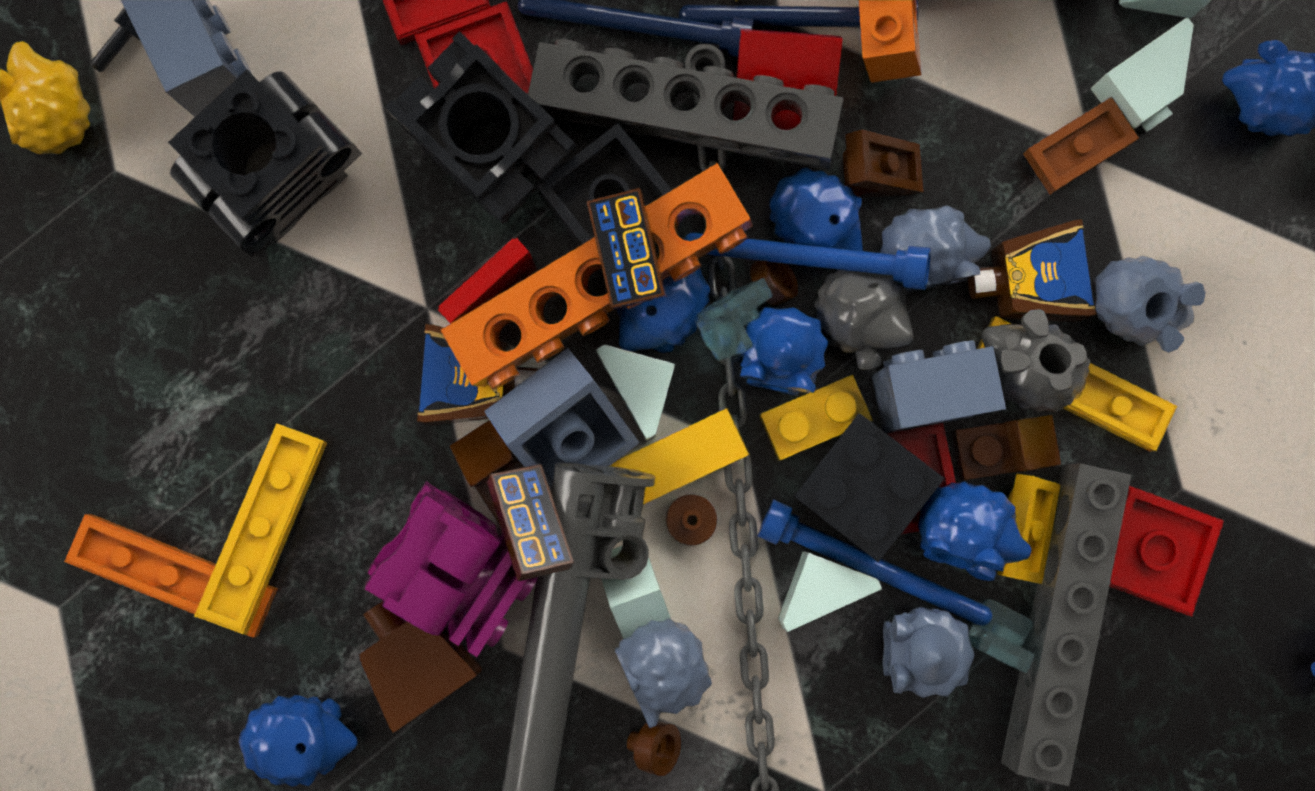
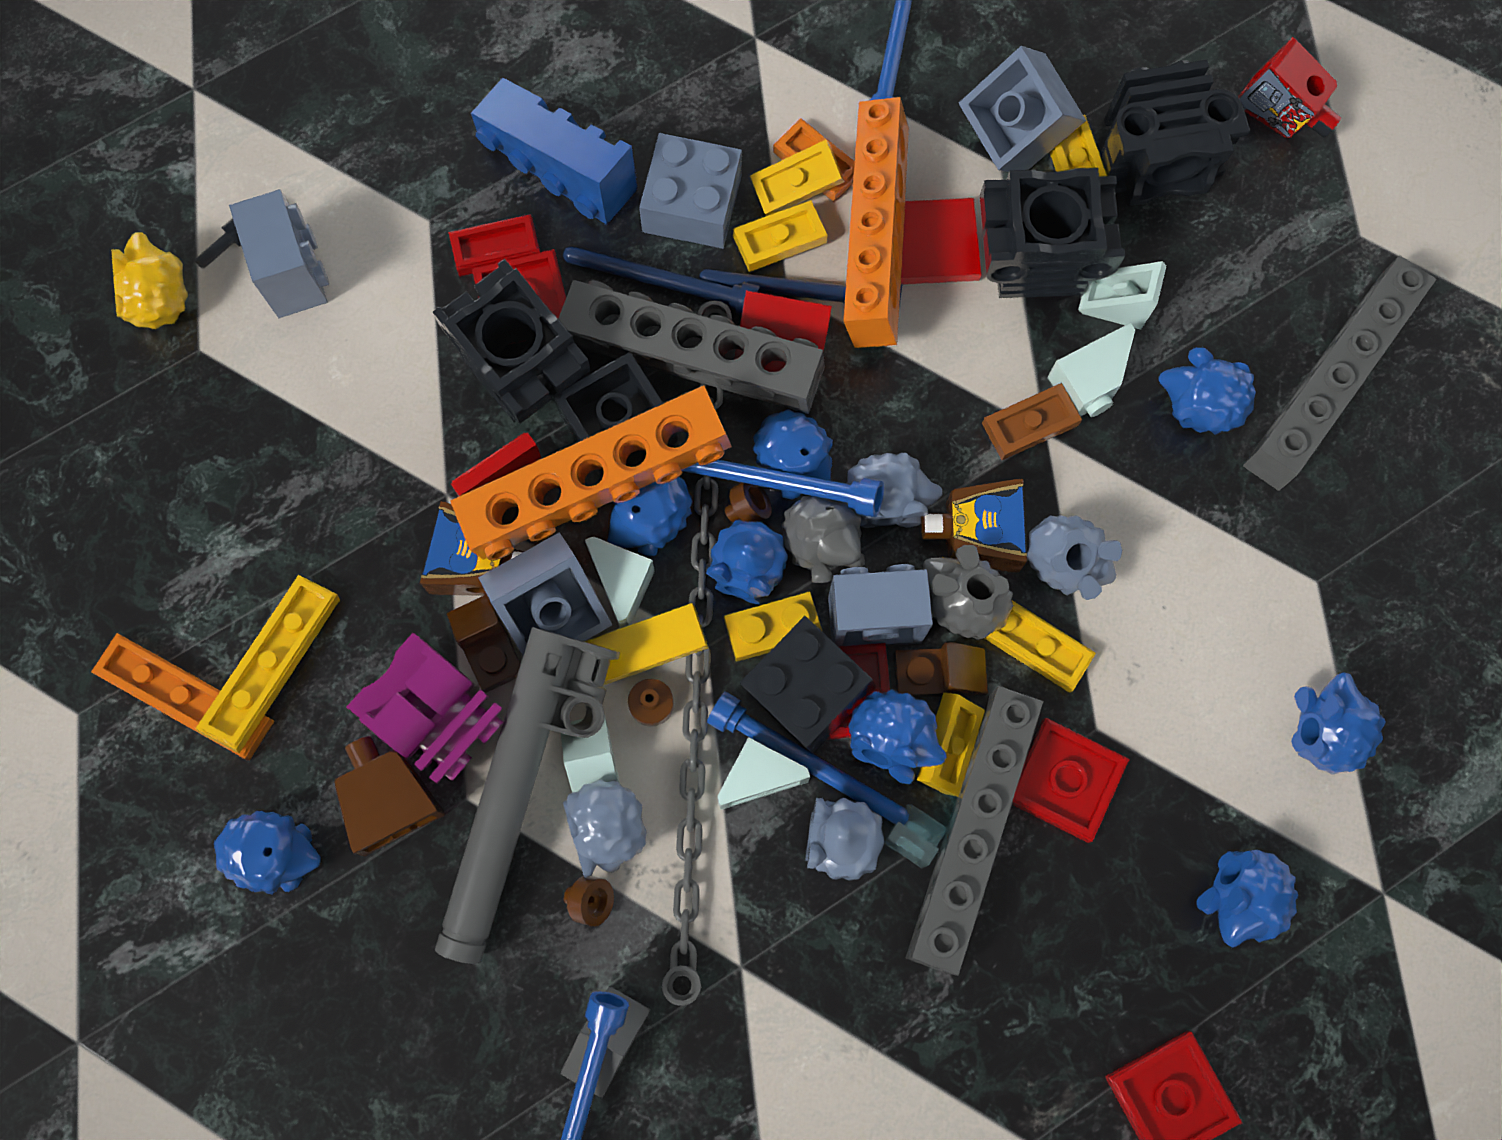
camera: 10 degrees right, 10 degrees down
black piece [168,69,362,257] -> none
tile [487,464,574,581] -> none
tile [587,188,667,309] -> none
clear light blue bracket [694,278,773,361] -> none
reddish brown slope [843,129,924,198] -> none

